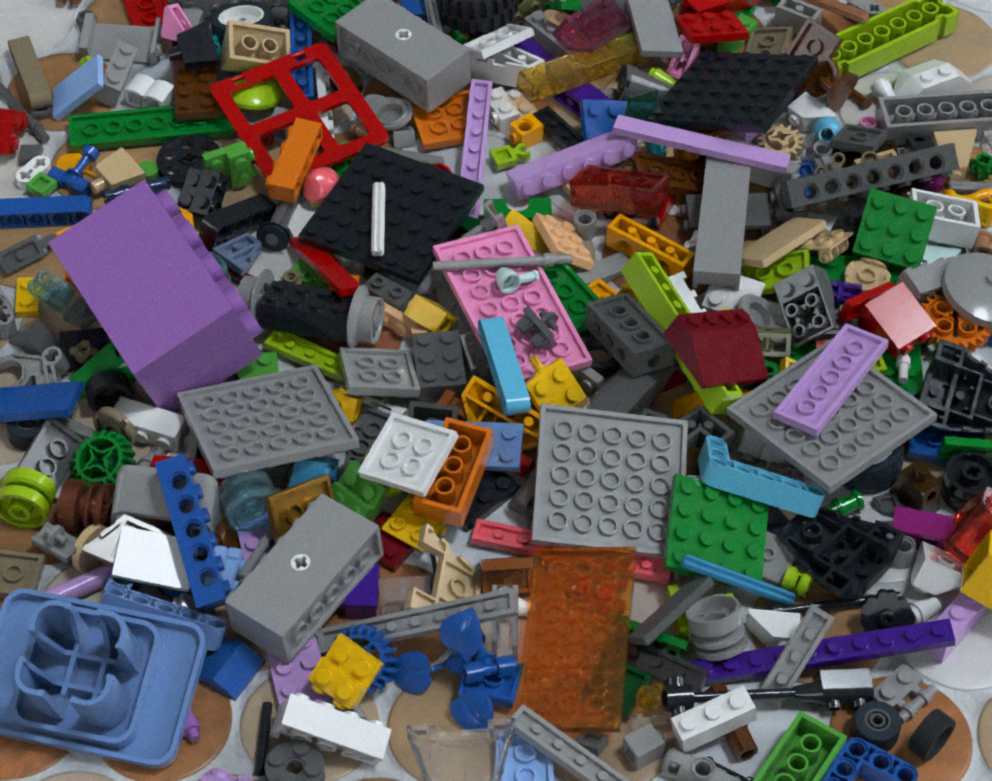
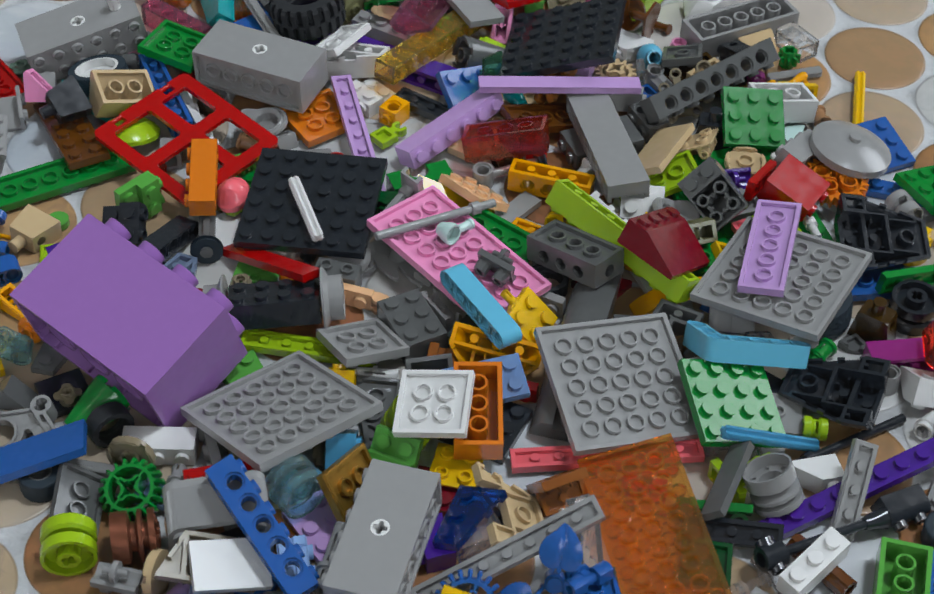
camera: 20 degrees left, 5 degrees down
dark blue pin [102,176,171,205] -> none
white brick [124,74,175,108] -> none
black wedge [157,135,220,188] -> none
light grey bar [237,525,274,580] -> none
yellow slope [403,294,458,332] -> none
clear yellow cone [636,683,663,711] -> none
black plant [859,589,912,632] -> none
white cone [870,78,895,99] -> none
none -> clear blue wing [432,485,508,551]

